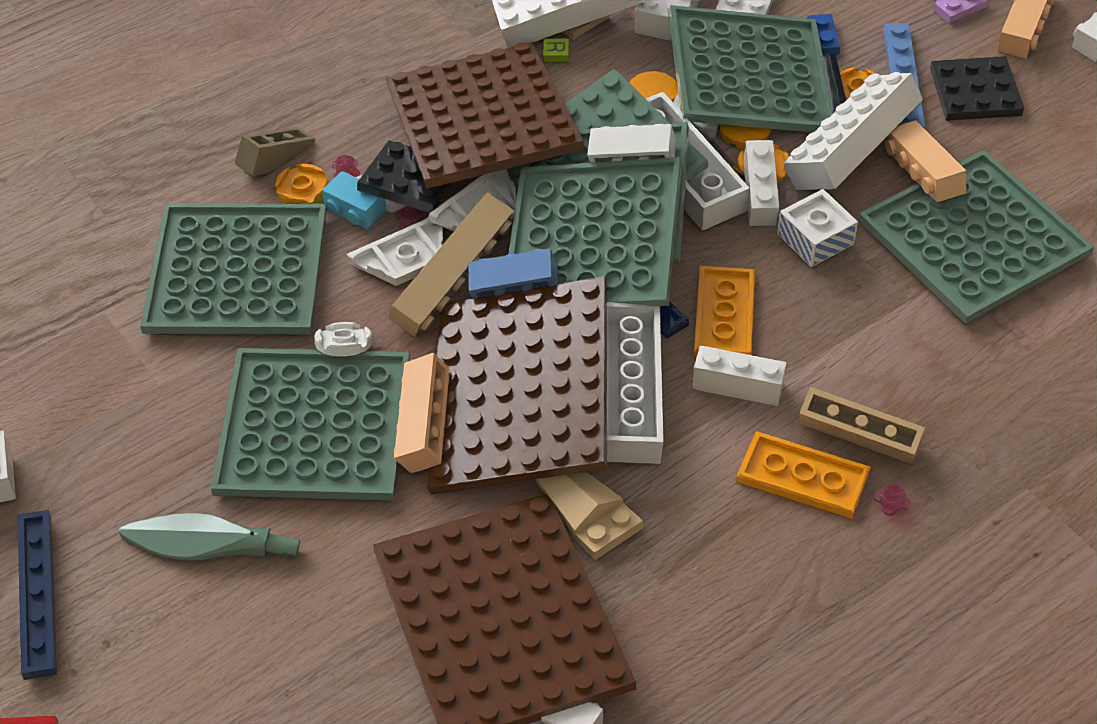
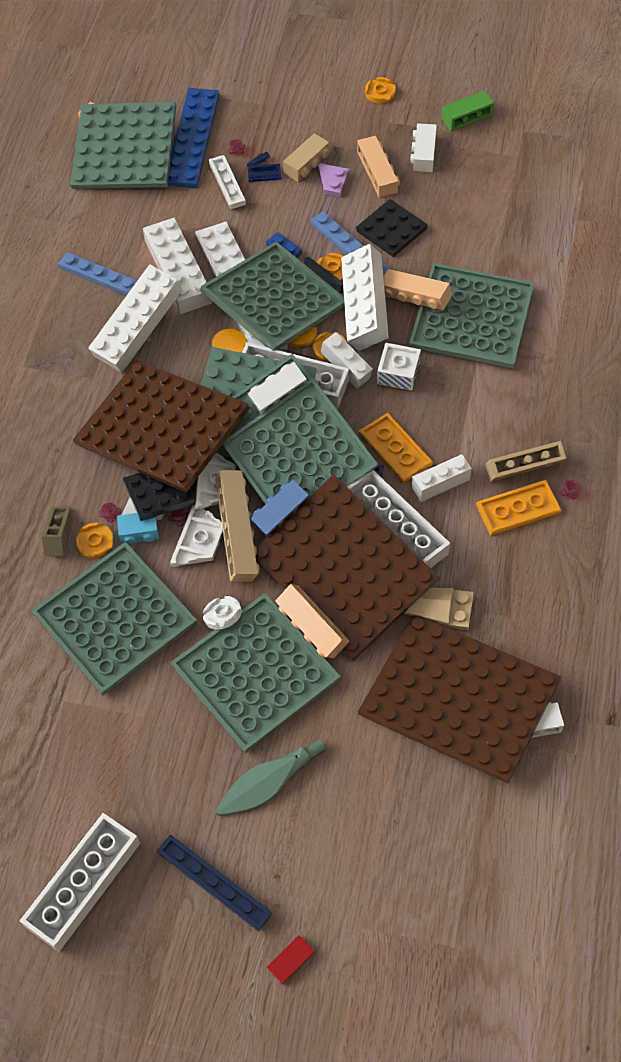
camera: 40 degrees left, 10 degrees up
lime tile [543,39,569,62] -> none

